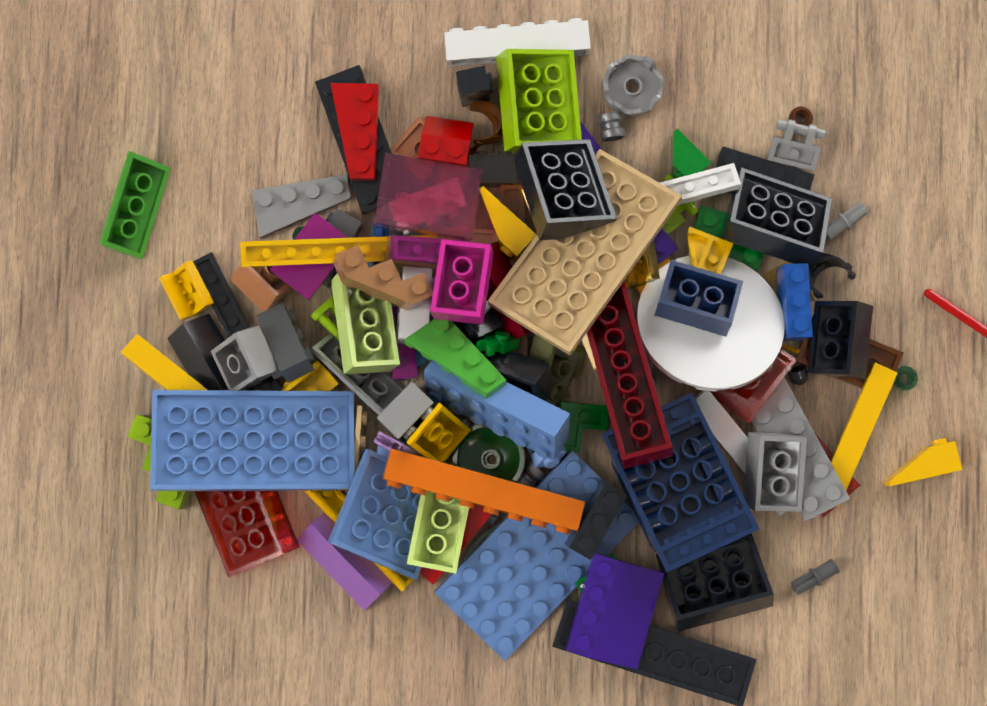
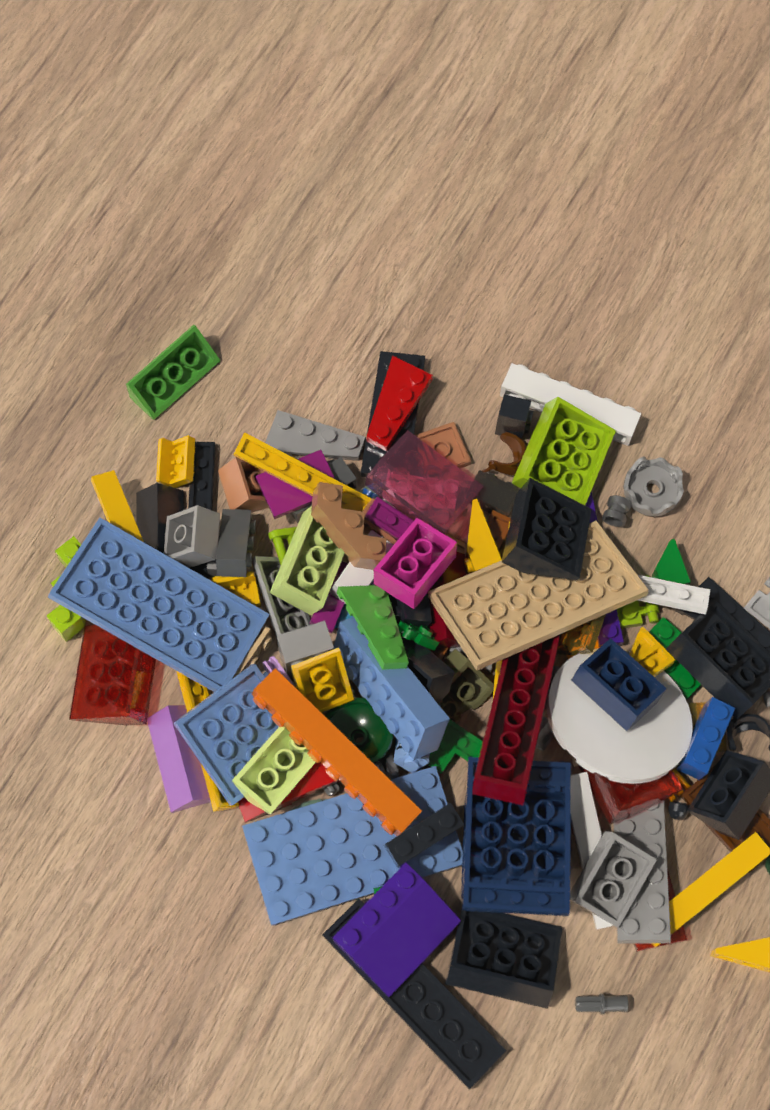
camera: 25 degrees right, 15 degrees down
red slope [418,116,474,171] -> none

